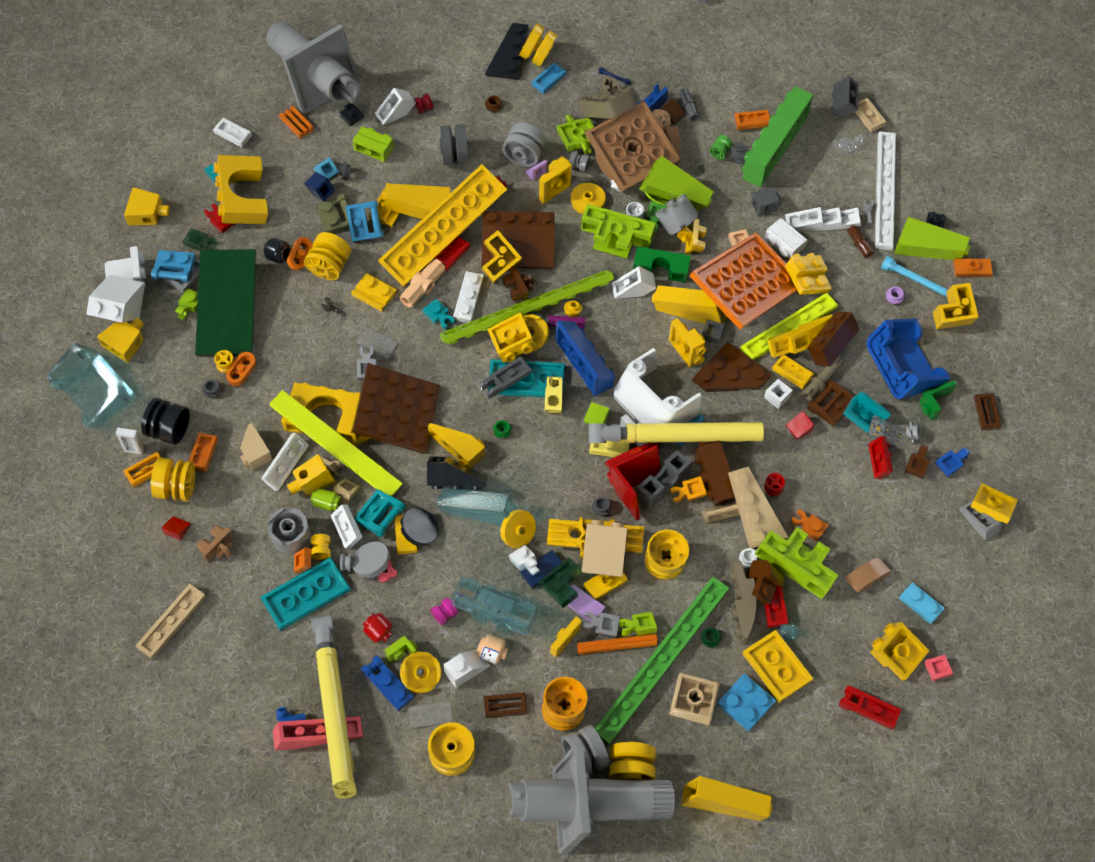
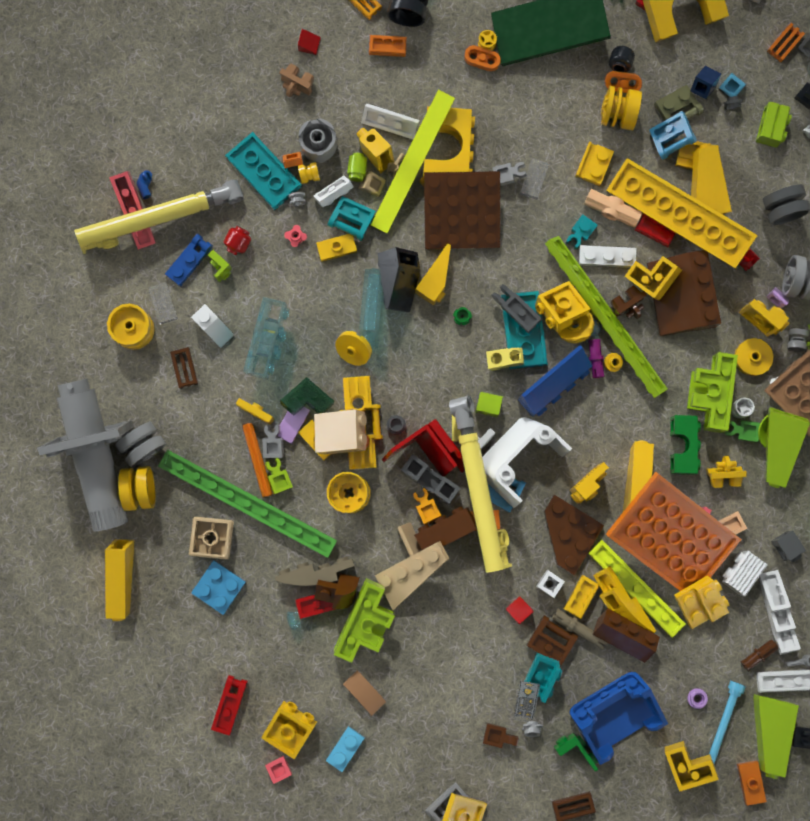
camera: 80 degrees right, 20 degrees up
tan plate [136,583,206,660] -> none
yellow wheel [151,458,195,502] -> none
dark grey plate [202,379,222,398] -> none
tan slope [240,423,272,471] -> none
clear smoke hand [321,297,346,317] -> none
light grey tile [351,541,391,578] -> none
tile [400,508,439,546] -> none
yellow plate [400,651,441,693] -> none
dark pink wheel [430,597,458,626] -> none
light nougat head [477,634,509,664] -> none
white plate [508,545,540,575] -> none
dark blue tile [520,550,564,589] -> none
light orange wheel [541,676,588,731] -> none
white slope [612,266,656,299] -> none
light grey brick [655,194,698,235] -> none
dark green plate [701,628,721,648] -> none
dark grey plate [702,319,725,343] -> none
white plate [739,548,759,568] -> none
yellow plate [742,630,813,703] -> none
red wheel [764,473,785,497] -> none
orange plate [791,509,829,542] -> none
red plate [868,436,893,479] -> none
blue plate [935,447,971,477] -> none

